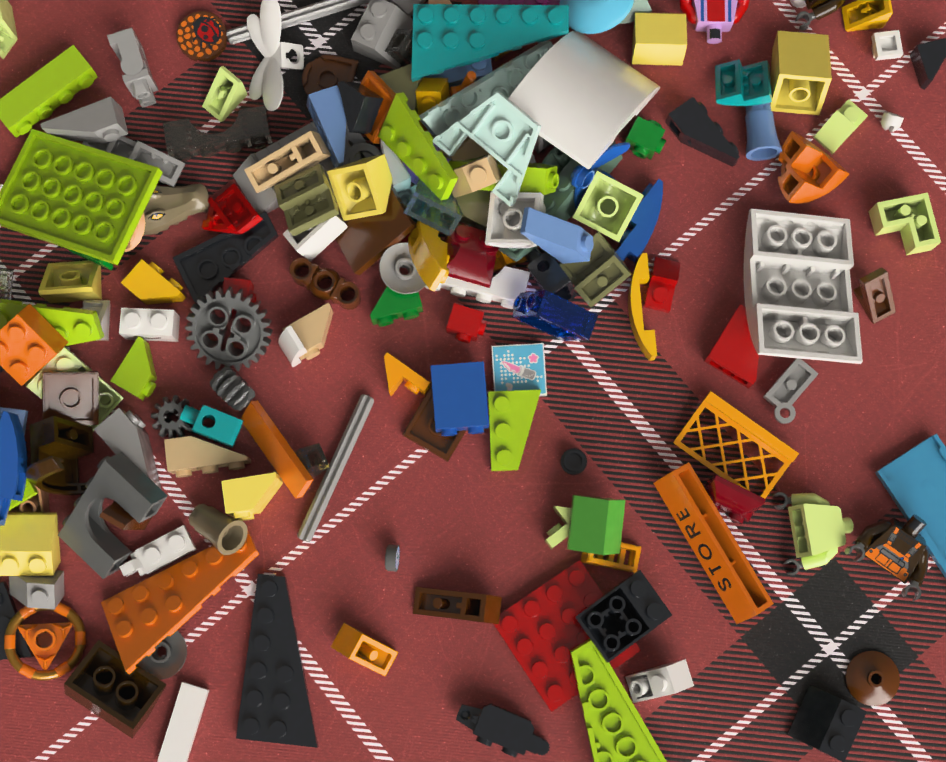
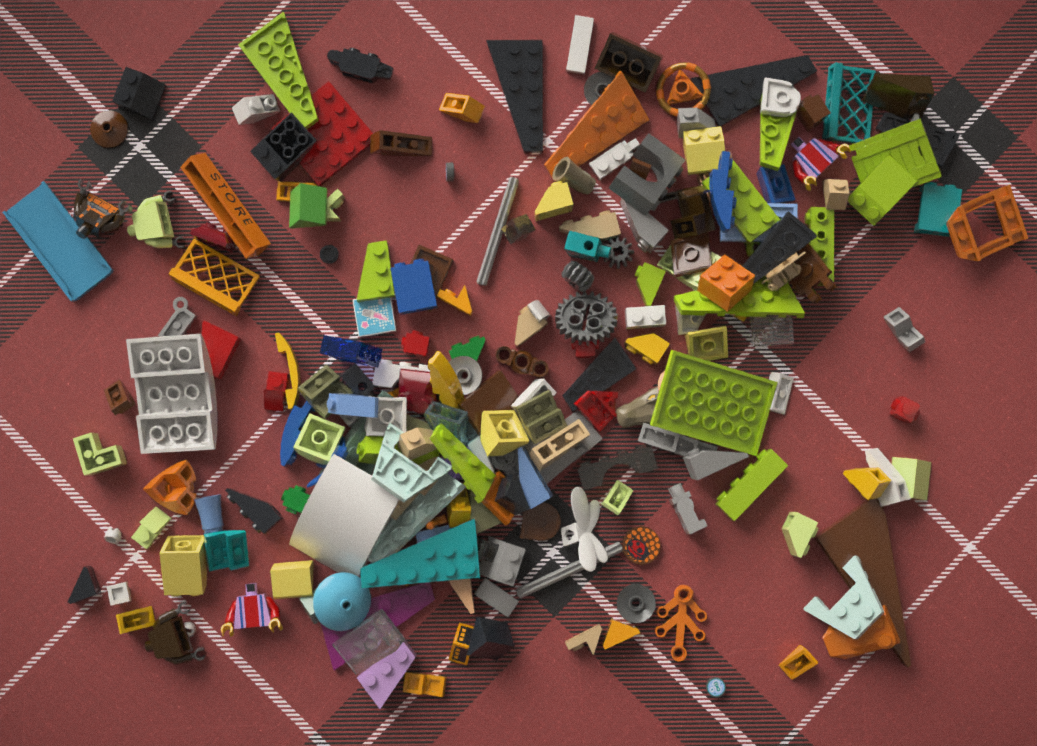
camera: 175 degrees right, 5 degrees up
orange tile [241,400,314,499] -> none

